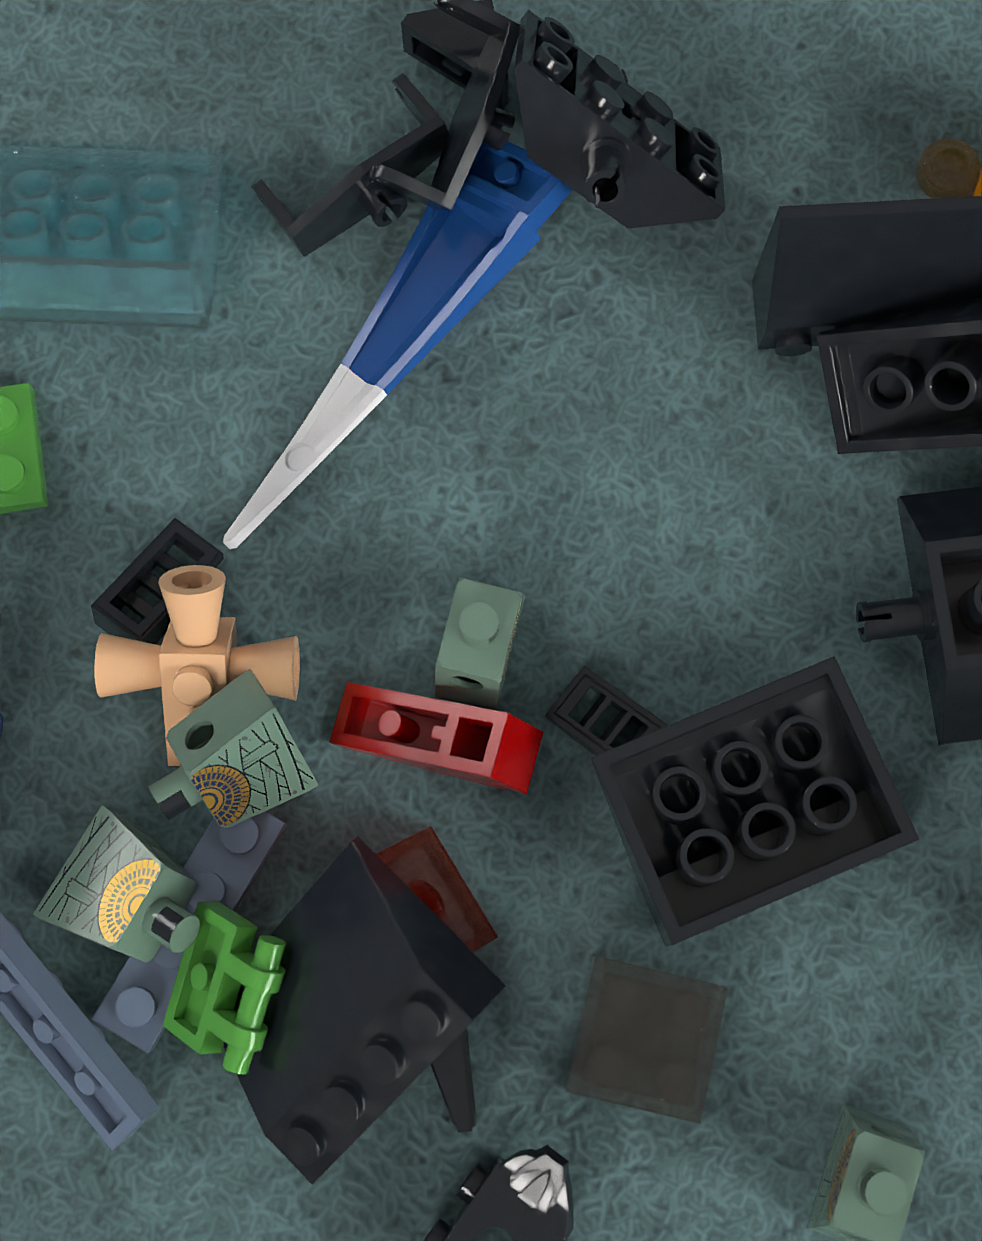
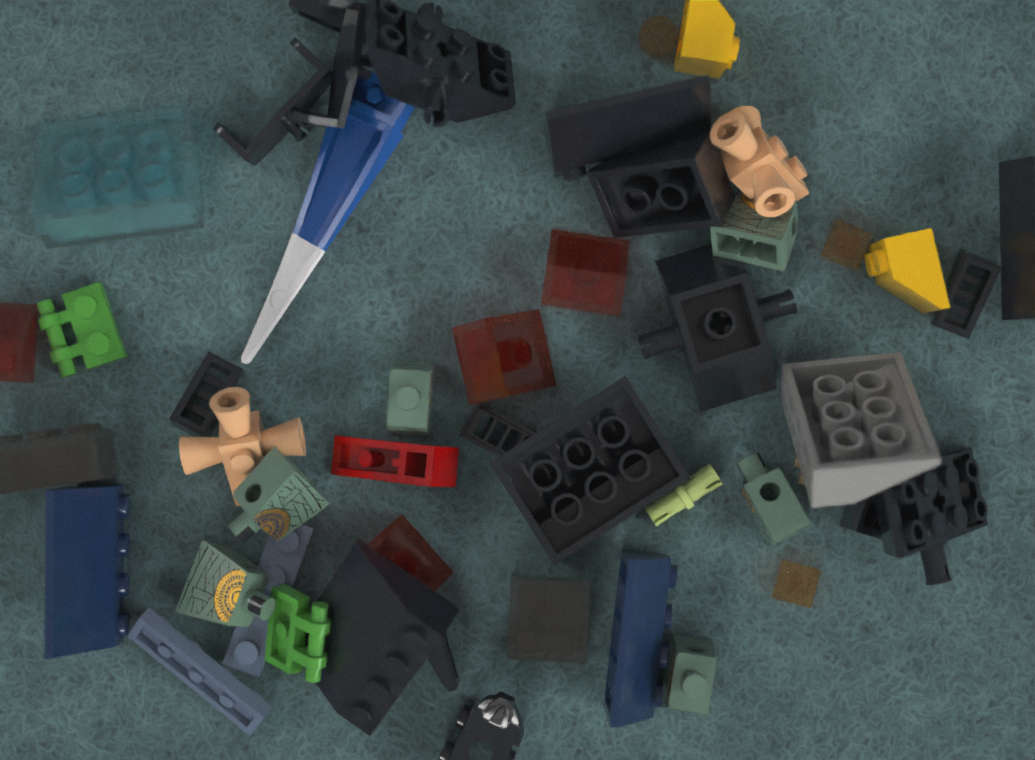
camera: 10 degrees left, 10 degrees up
none -> clear red slope [452,309,556,405]
none -> clear red slope [540,229,629,318]
none -> dark blue slope [603,549,677,728]
none -> yellowish green pin [645,463,723,527]

